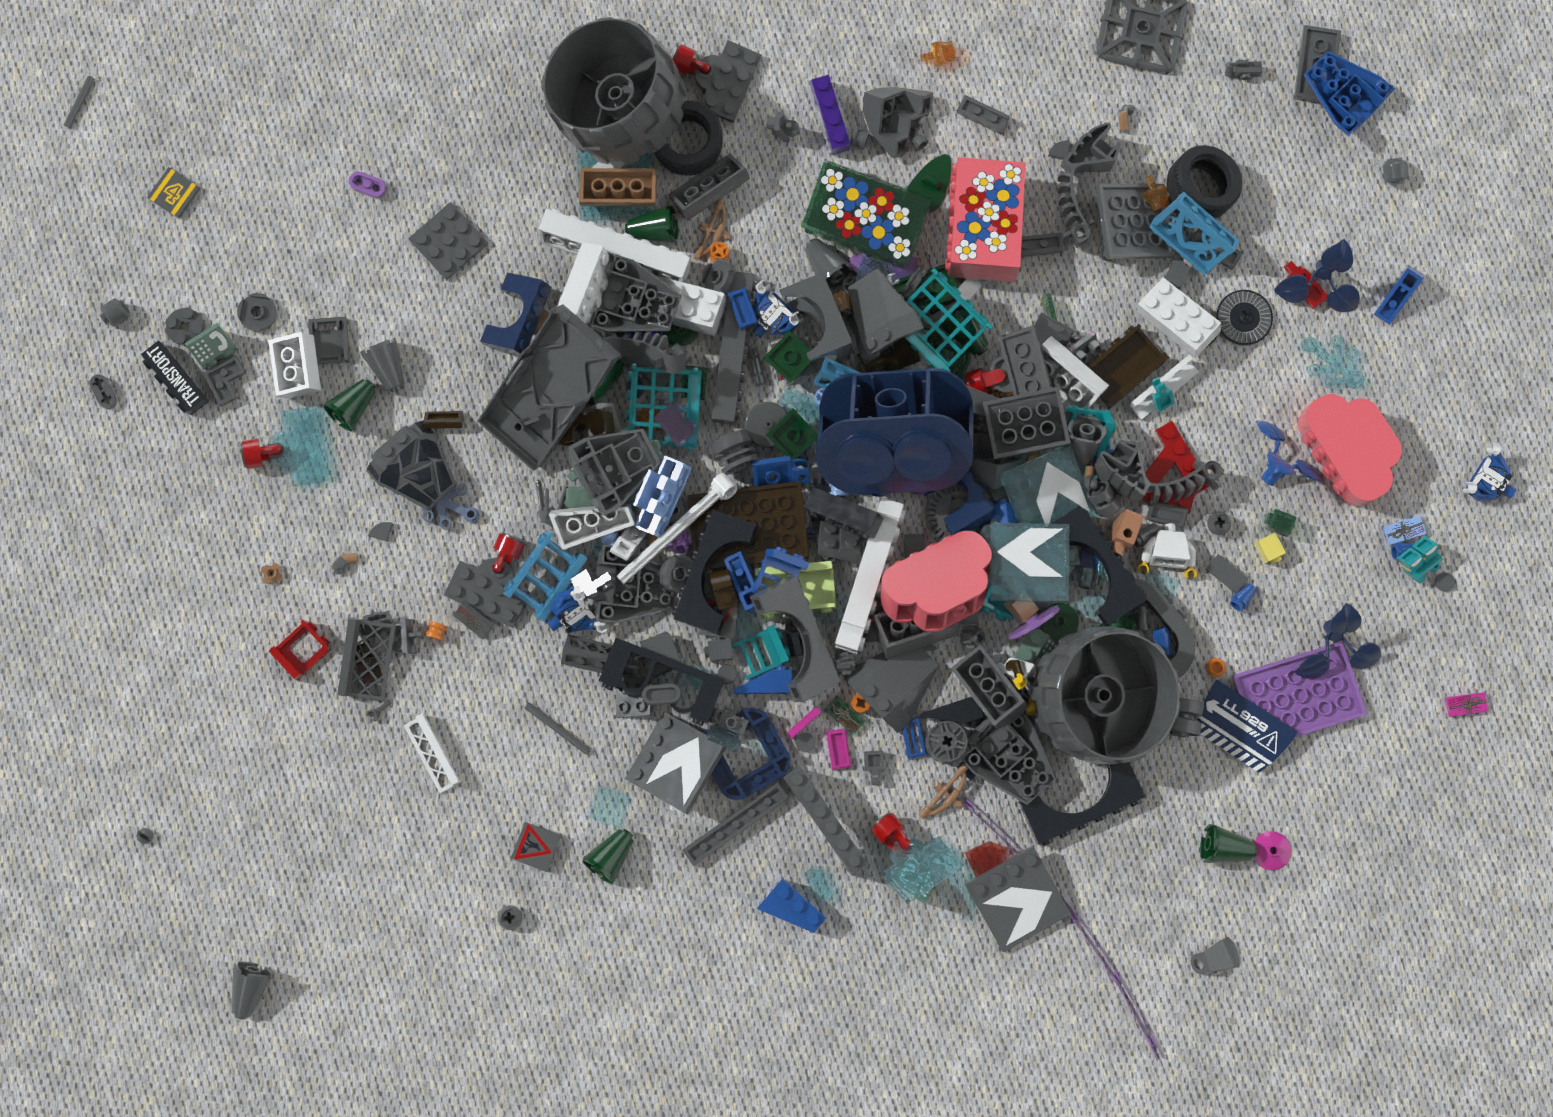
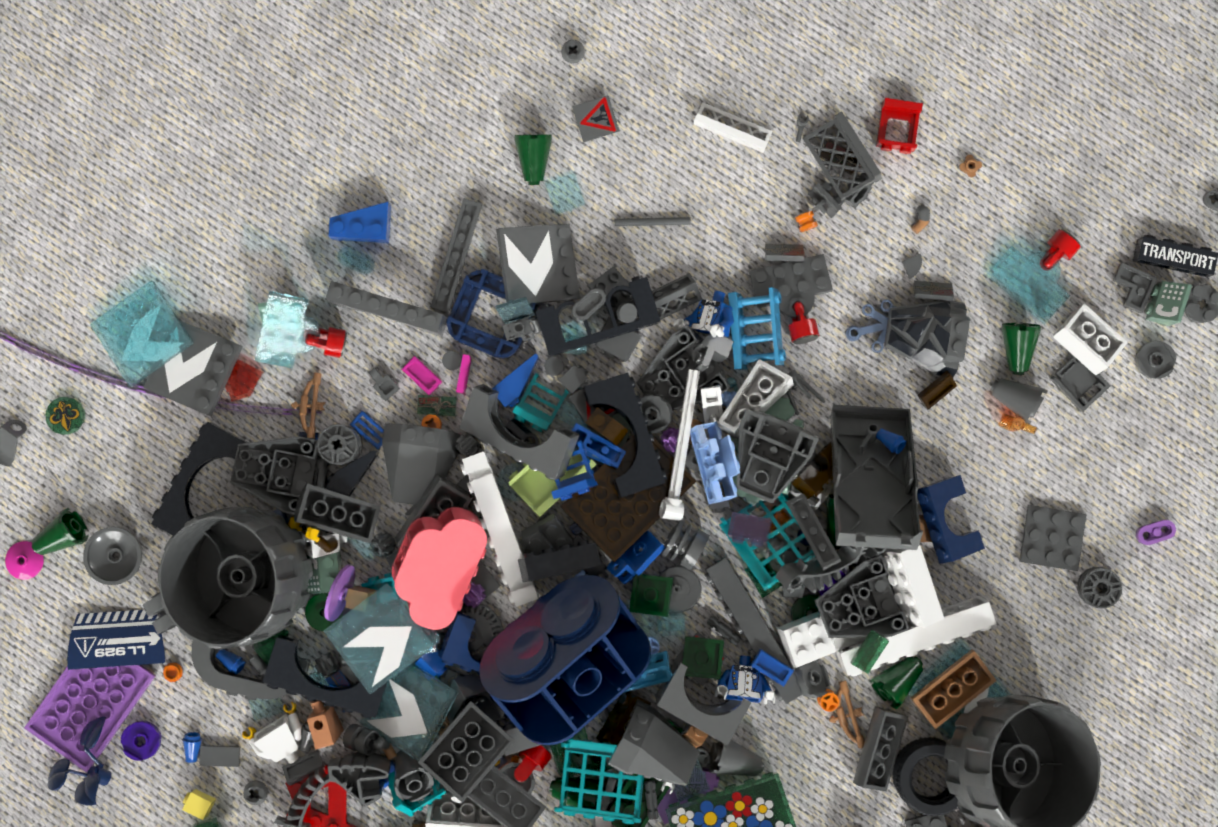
camera: 150 degrees right, 5 degrees up
none -> clear green tile [45,397,85,435]
none -> dark grey dish [83,527,142,585]
none -> clear light blue plate [90,281,194,387]
none -> dark purple plate [121,721,162,761]
none -> medium lavender gear [463,582,486,608]
none -> dark grey tile [617,303,637,323]
none -> dark grey plate [786,493,841,570]
none -> clear green tile [850,630,889,674]
none -> blue cone [876,428,906,454]
none -> dark grey tile [913,281,954,301]
none -> clear orange piece [999,413,1037,434]
none -> dark grey wheel [1077,567,1122,609]

